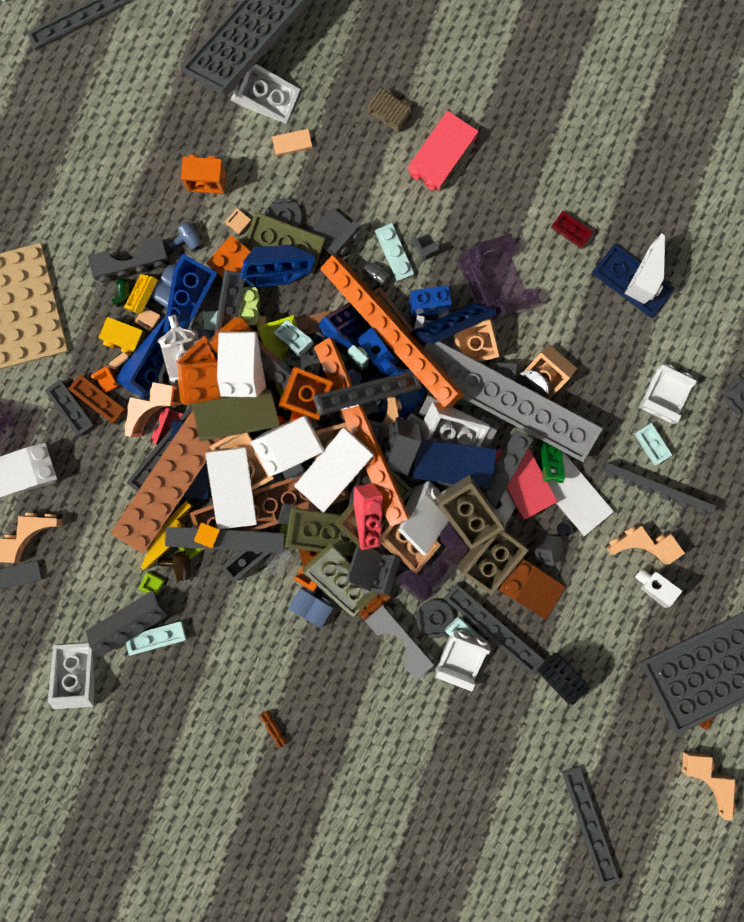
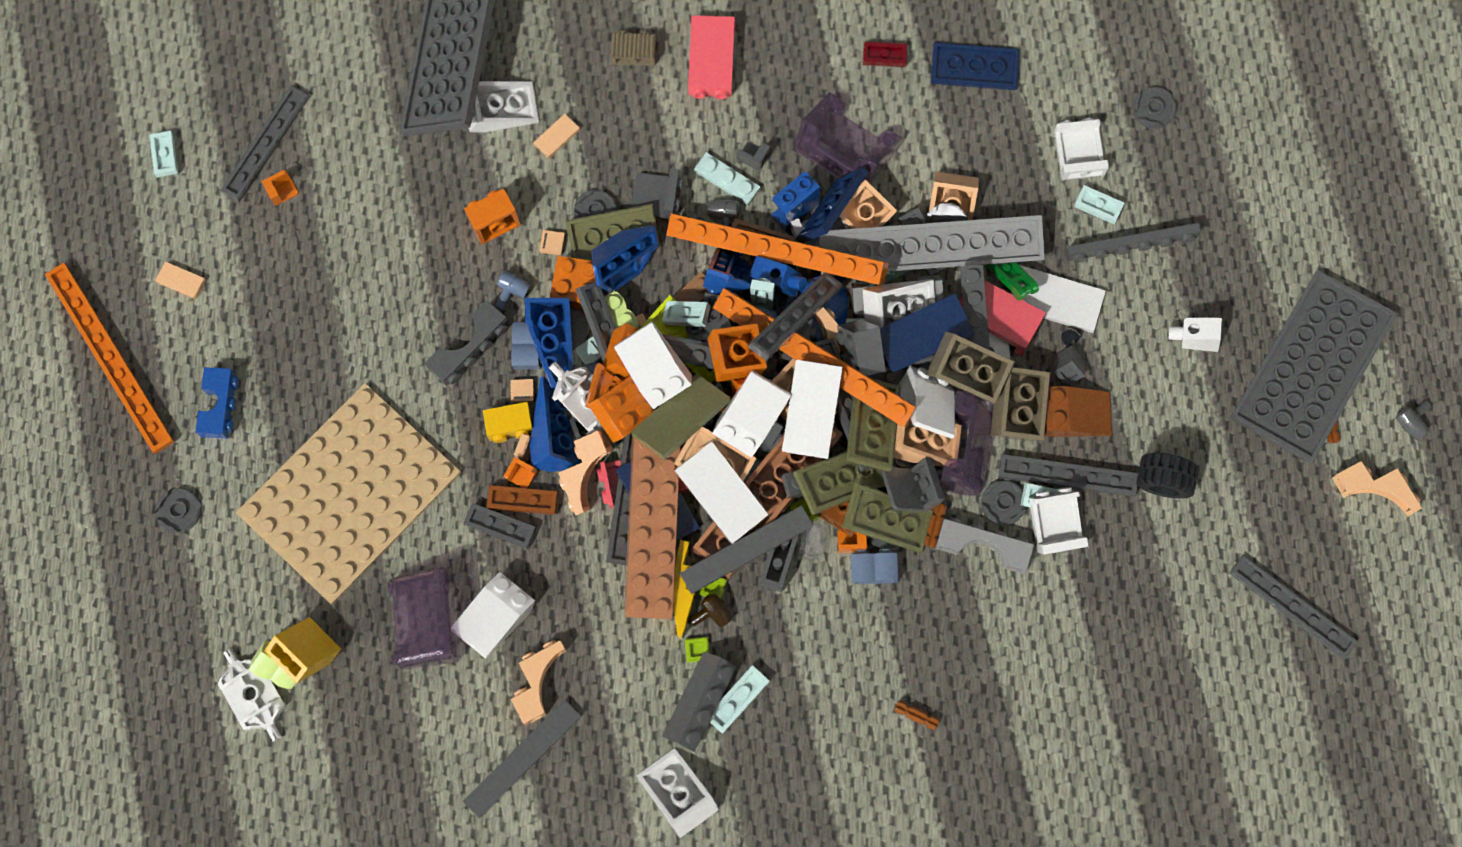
camera: 30 degrees left, 10 degrees down
dark green arm [111,278,130,307] -> none
yellow plate [124,274,158,314] -> none
light orange tile [194,523,220,548] -> none
coral slope [354,483,383,550] -> none
light nougat arch [607,525,685,565] -> none
white slope [625,234,665,304] -> none
none -> orange panel [261,170,298,206]

